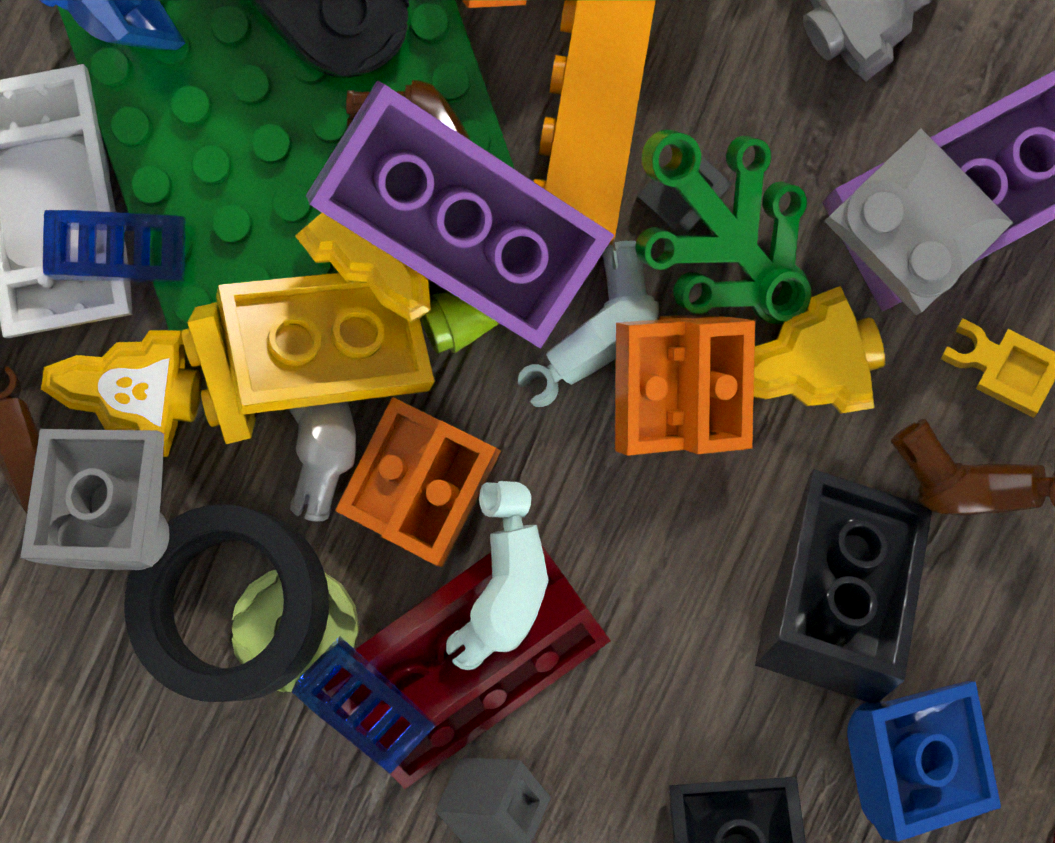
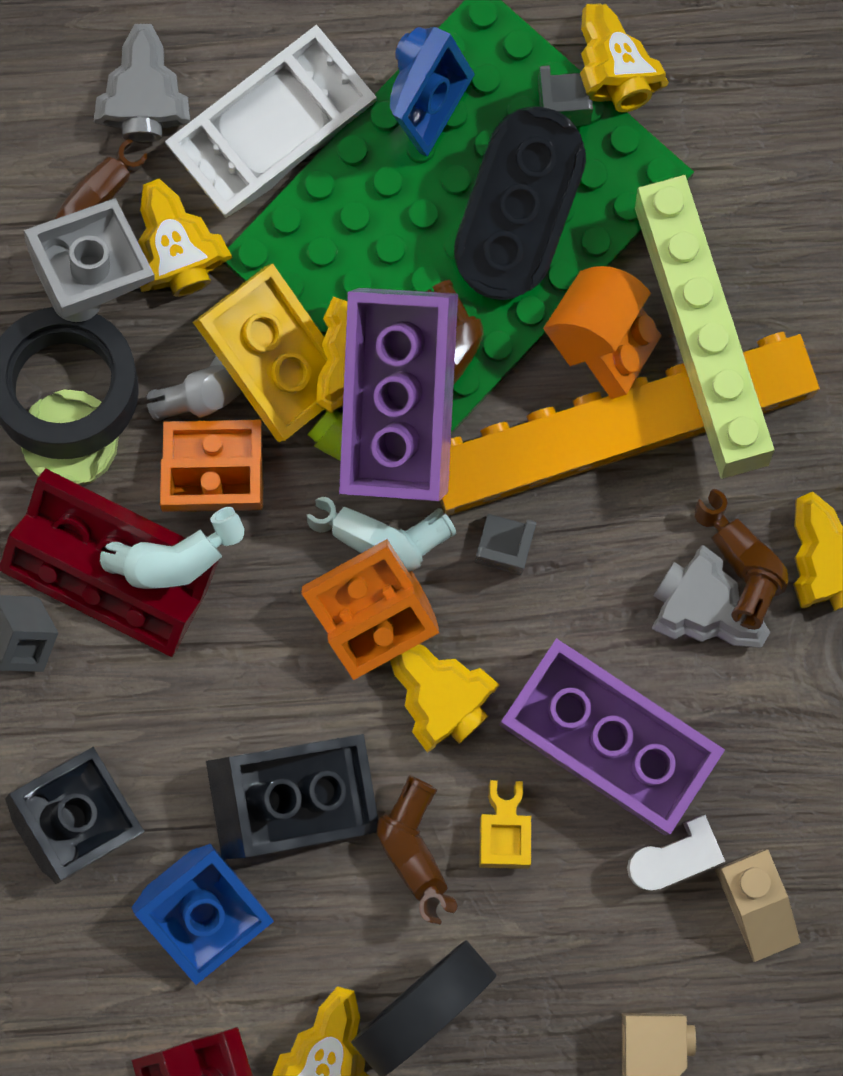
camera: 60 degrees right, 5 degrees down
clear blue slope [43,210,186,282] -> none
yellow plate [182,302,256,444] -> none
clear blue slope [292,636,435,774] -> none
green plant [635,130,811,324] -> none
light grey slope [824,128,1013,315] -> none

